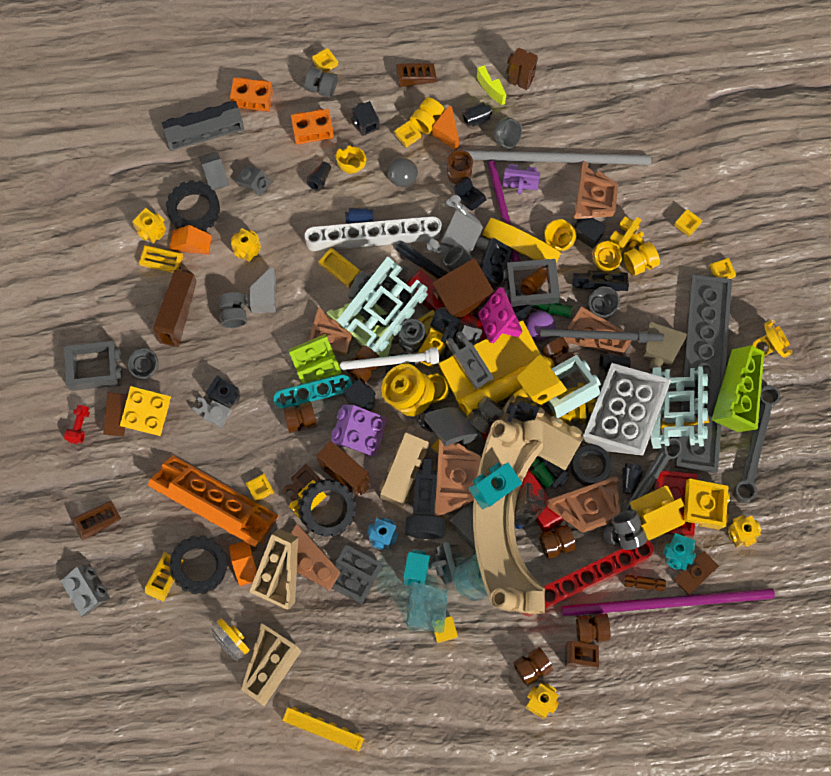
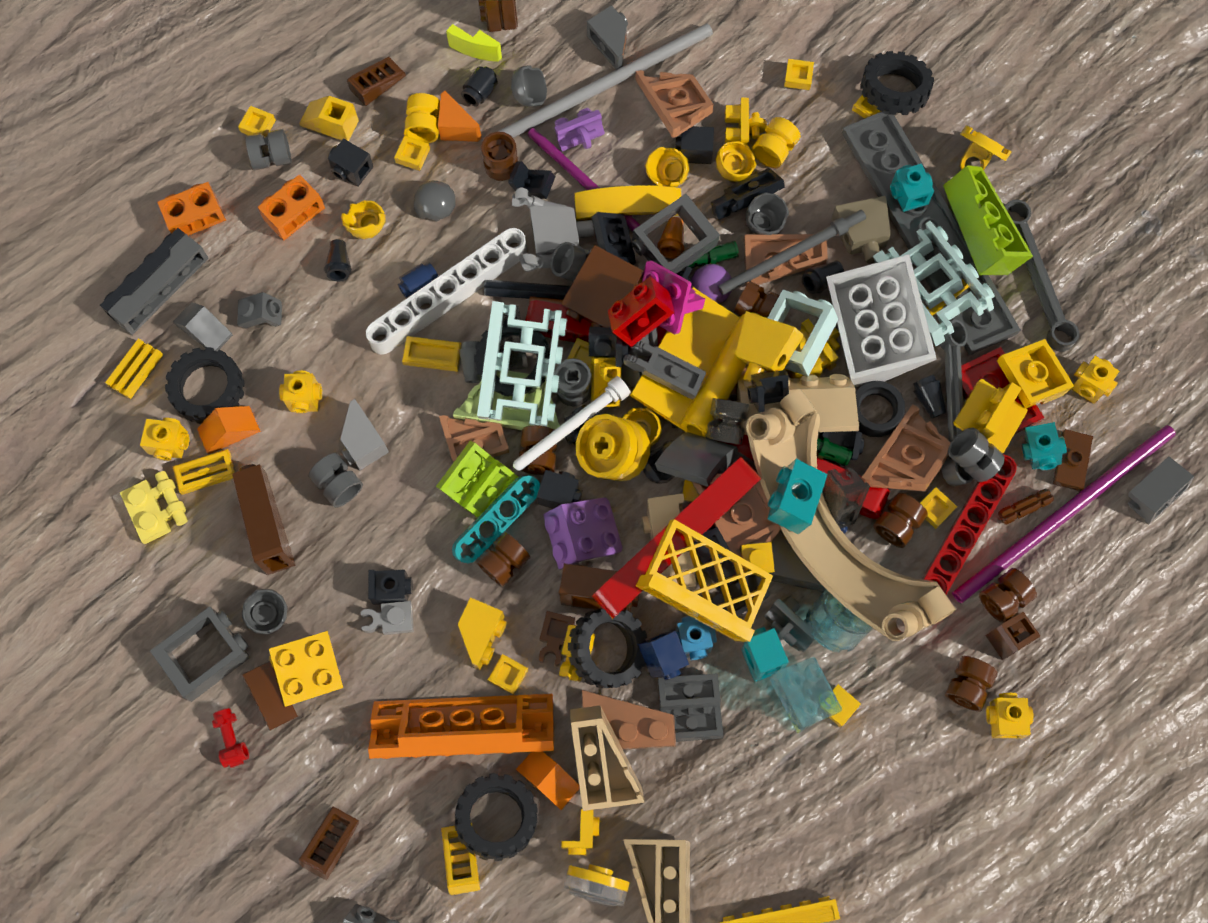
camera: 30 degrees left, 0 degrees up
none -> yellow tile [105,338,163,399]
none -> light yellow plate [120,471,188,544]
none -> yellow slope [299,96,359,141]
none -> yellow slope [458,597,507,670]
none -> yellow bracket [561,809,600,855]
none -> dark grey slope [587,5,628,70]
none -> red beam [592,457,762,619]
none -> red brick [608,276,675,347]
none -> yellow fence [636,519,773,642]
none -> dark blue brick [638,631,689,680]
none -> yellow plate [741,542,775,575]
none -> black tyre [860,51,934,115]
none -> teal brick [890,163,934,212]
none -> yellow plate [920,487,958,529]
none -> dark grey hinge [1128,456,1195,524]

